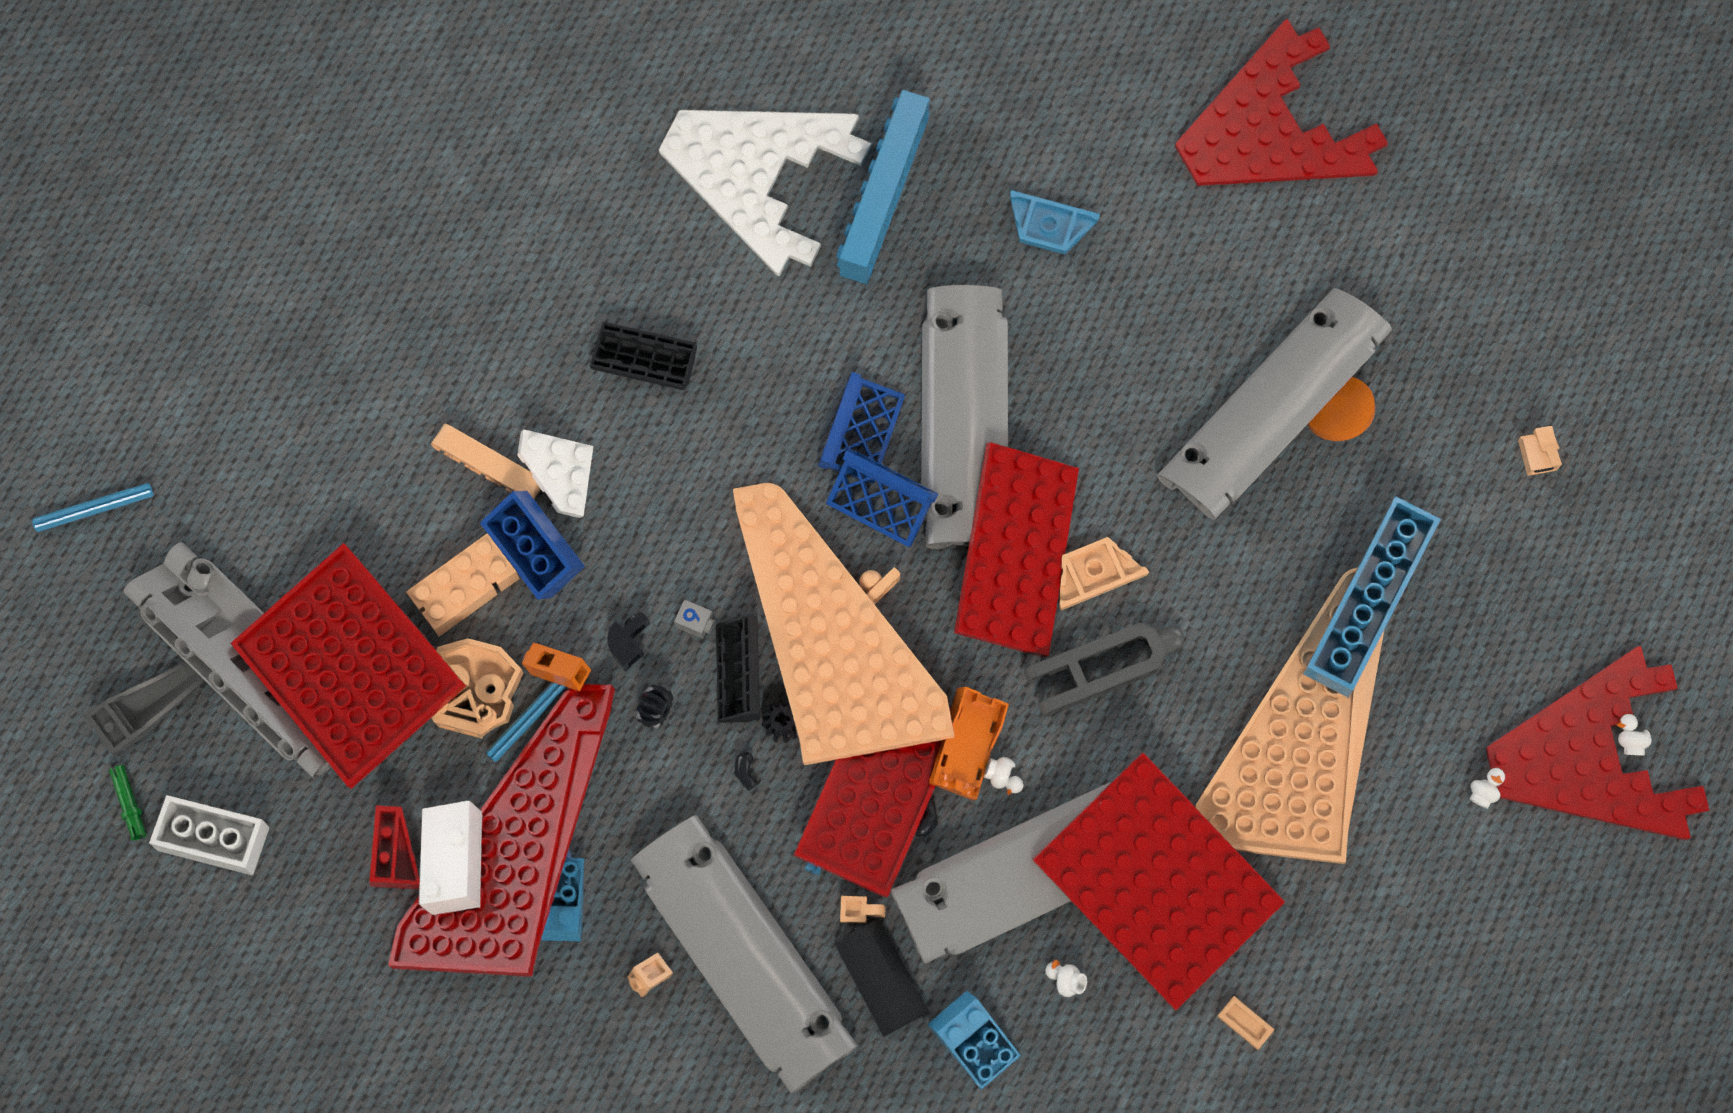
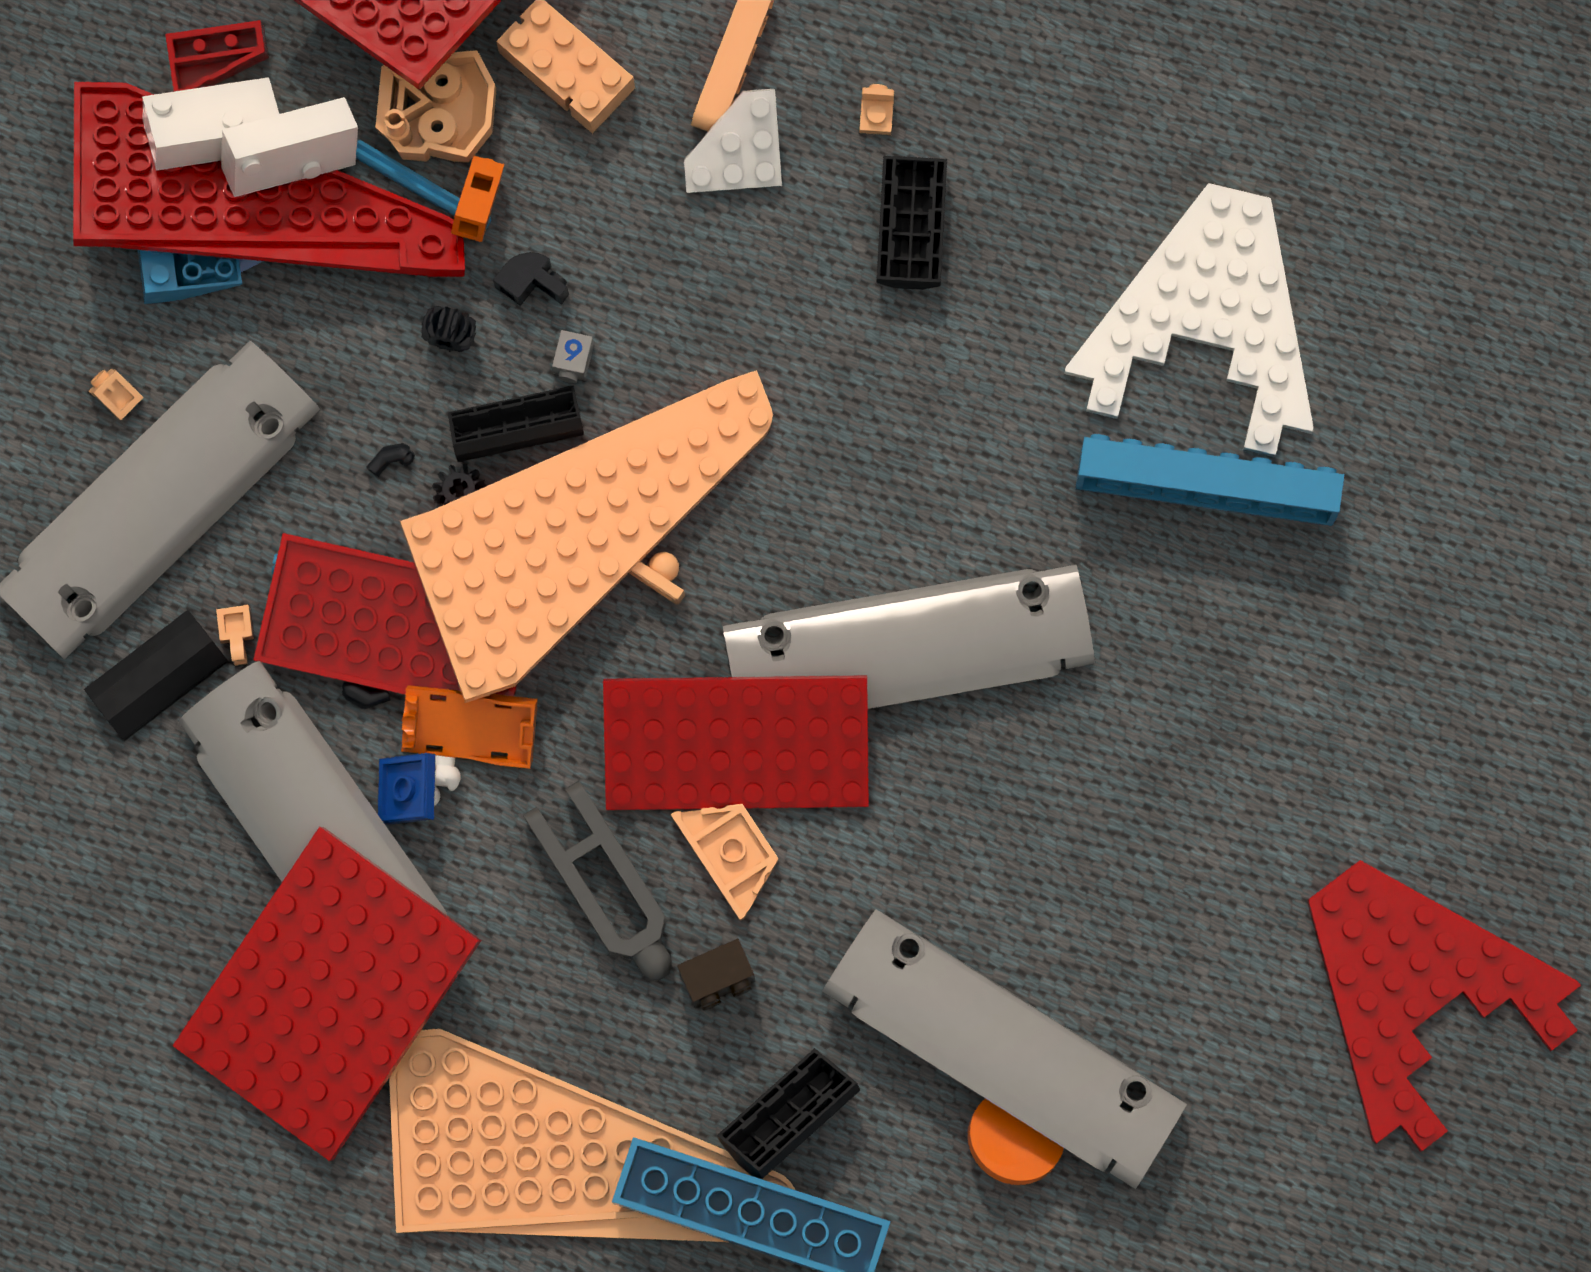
camera: 80 degrees right, 5 degrees up
blue brick [480,490,585,600] -> none
blue fence [818,372,905,484] -> none
blue fence [826,450,939,547] -> none
dark azure slope [927,991,1021,1090] -> none
dark azure wing [1010,190,1100,255] -> none
white animal [1045,959,1087,997] -> none
light nougat tile [1217,996,1275,1050] -> none
none -> white brick [221,97,358,197]
none -> blue tile [378,753,436,825]
none -> dark brown brick [677,938,755,1011]
none -> black piece [717,1048,860,1179]
none -> light nougat bracket [859,84,894,135]

